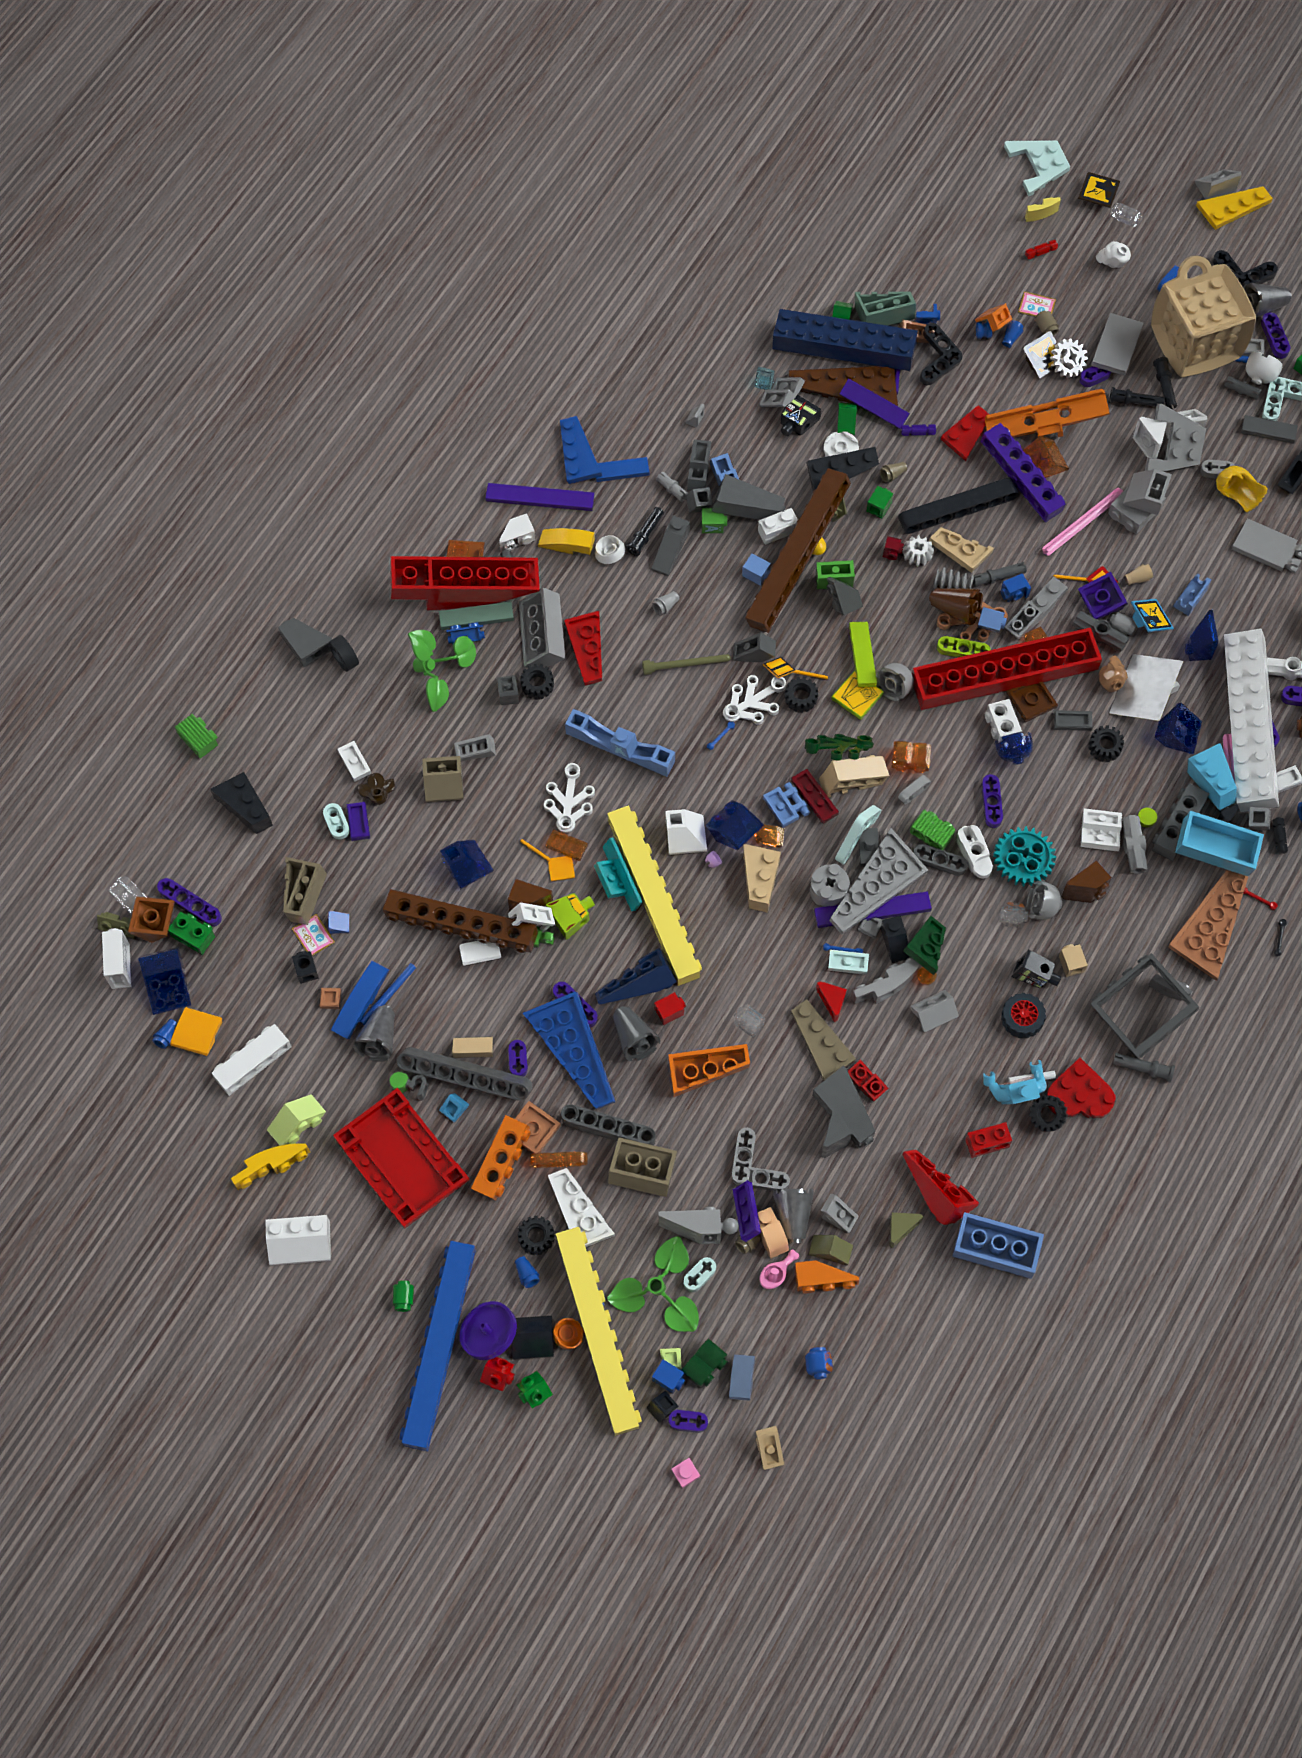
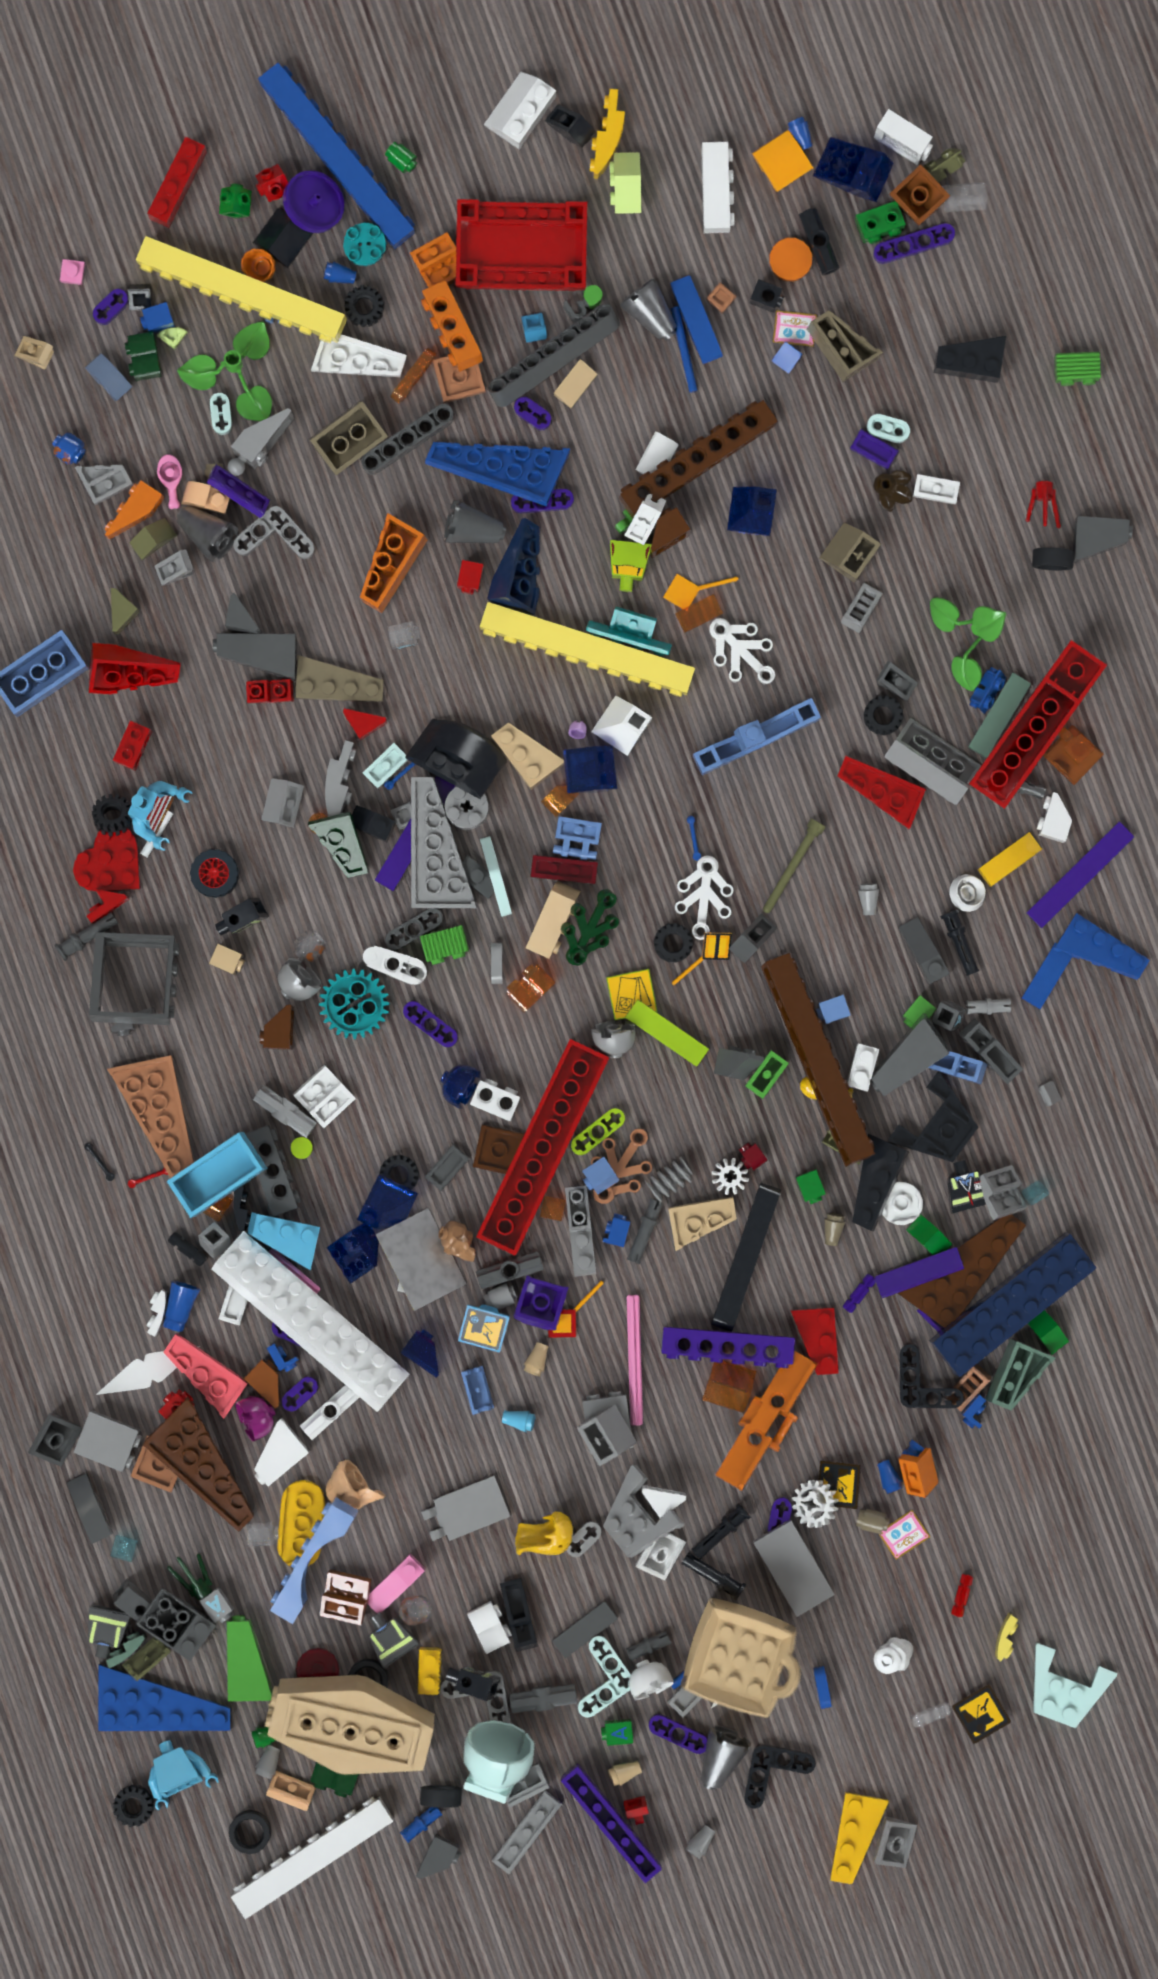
camera: 130 degrees right, 20 degrees up
reddish brown cone [929,588,983,626] -> none
none -> light grey wing [75,465,133,505]
none -> red slope [86,889,130,924]
none -> red brick [147,136,207,228]
none -> blue bracket [267,1343,300,1372]
none -> teal plate [343,223,386,266]
none -> clear blue slope [357,1174,418,1230]
none -> black slope [405,719,507,799]
none -> orange slope [410,232,456,288]
none -> medium azure cone [502,1410,535,1433]
none -> black slope [545,104,596,148]
none -> orange tile [769,238,812,282]
none -> black piece [798,208,840,276]
none -> black wing [887,1072,978,1162]
none -> red plant [1025,481,1061,529]

